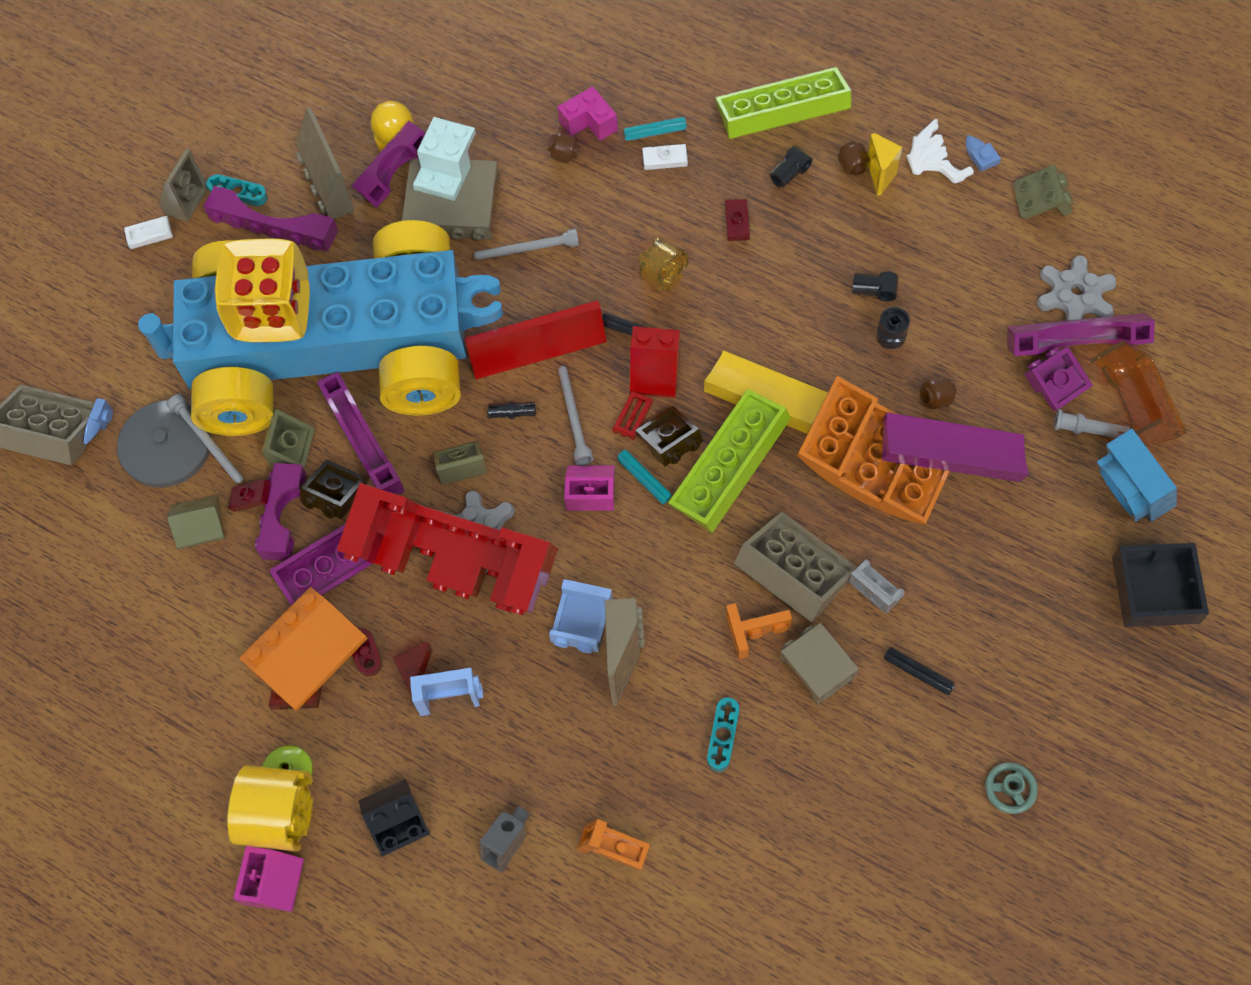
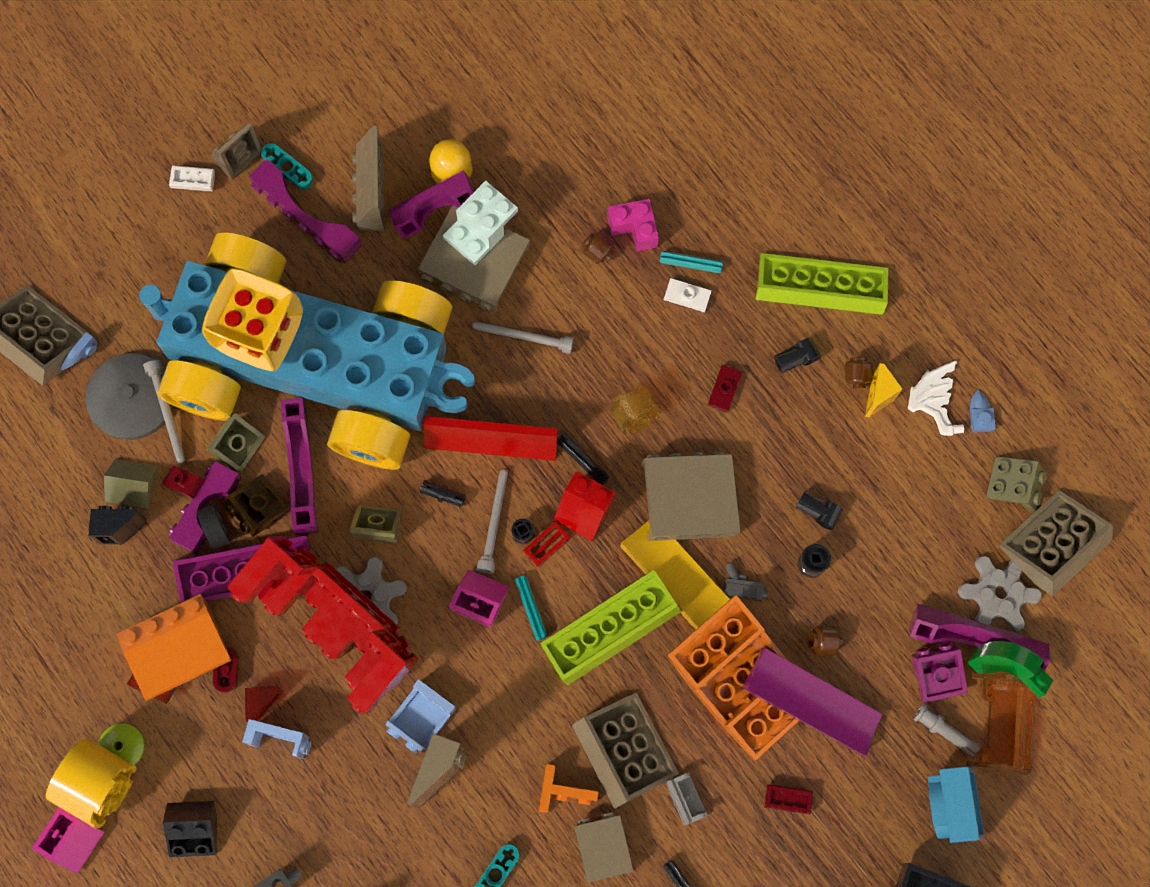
camera: 15 degrees right, 10 degrees up
dark brown plate [635,406,703,467] -> none
none -> black slope [88,505,147,545]
none -> black tyre [197,504,231,549]
none -> black wheel [511,518,534,544]
none -> dark tan panel [641,452,740,541]
none -> dark grey piece [724,563,768,601]
none -> dark red plate [764,784,813,815]
none -> green arch [967,641,1054,698]
none -> dark tan slope [999,490,1113,596]

